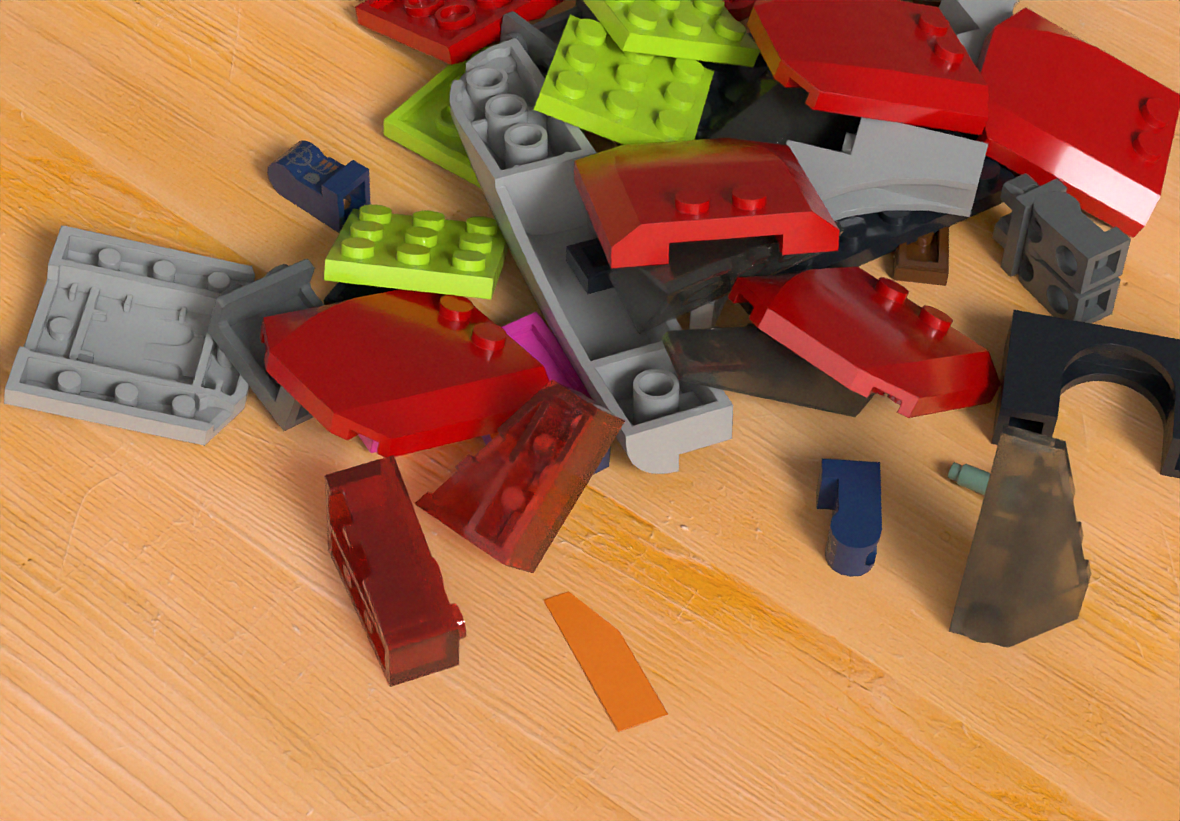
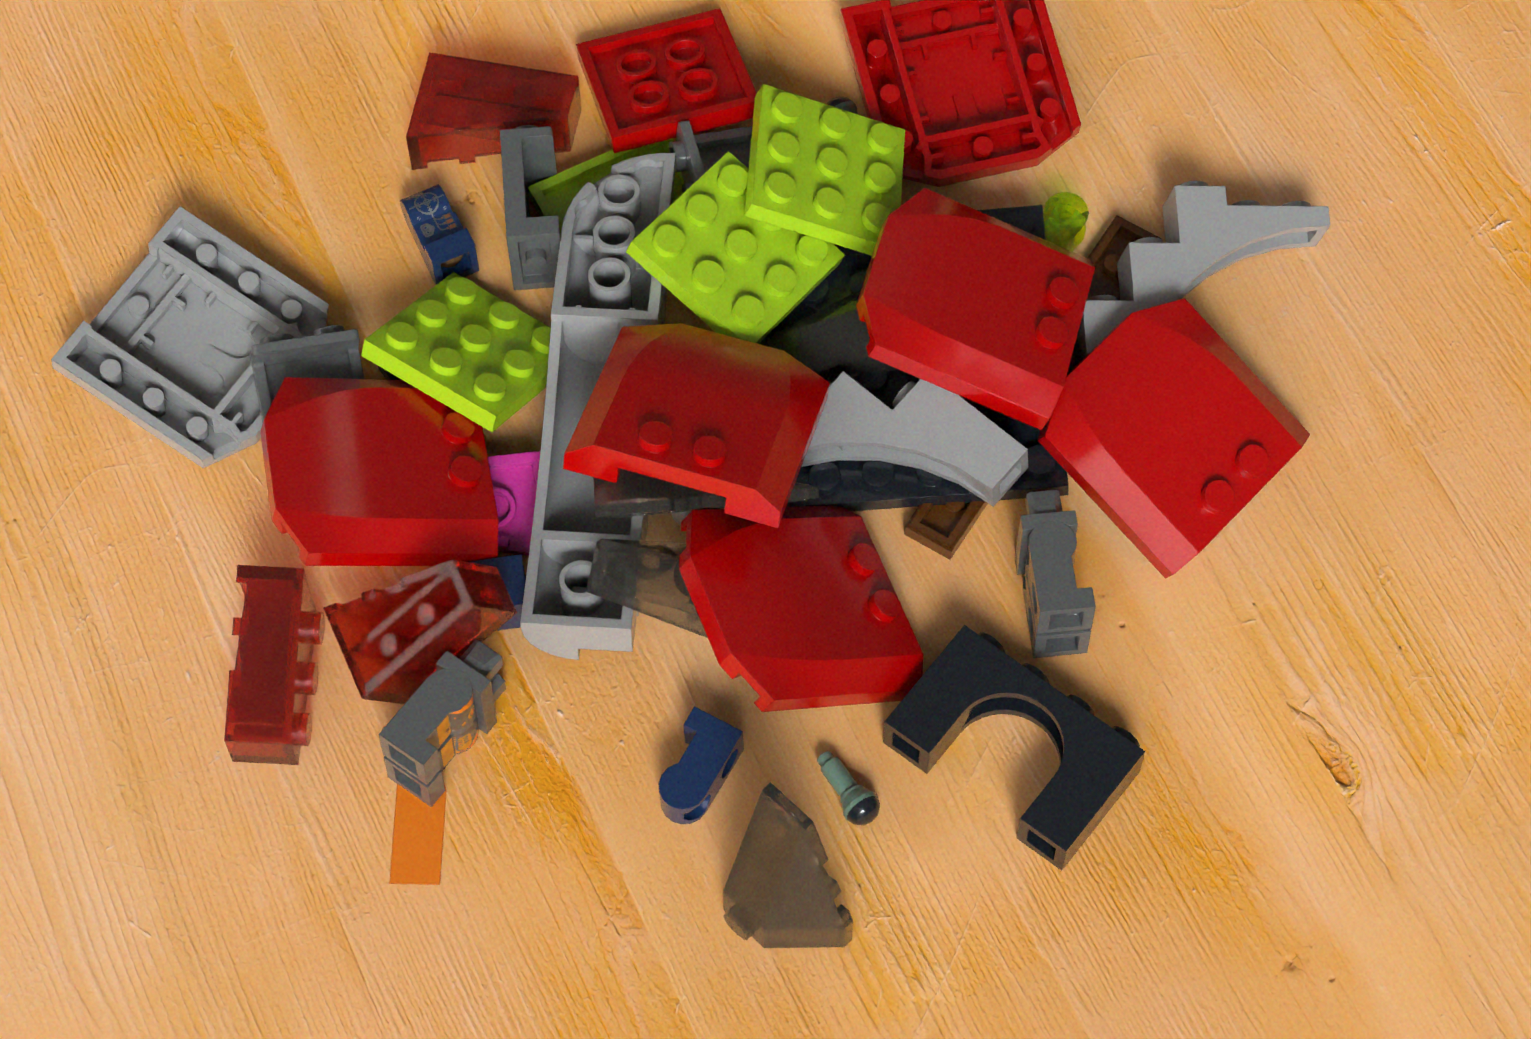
camera: 30 degrees right, 15 degrees up
none -> dark grey hips [379,639,506,807]
none -> clear red wedge [406,52,582,170]
none -> dark grey panel [500,125,561,290]

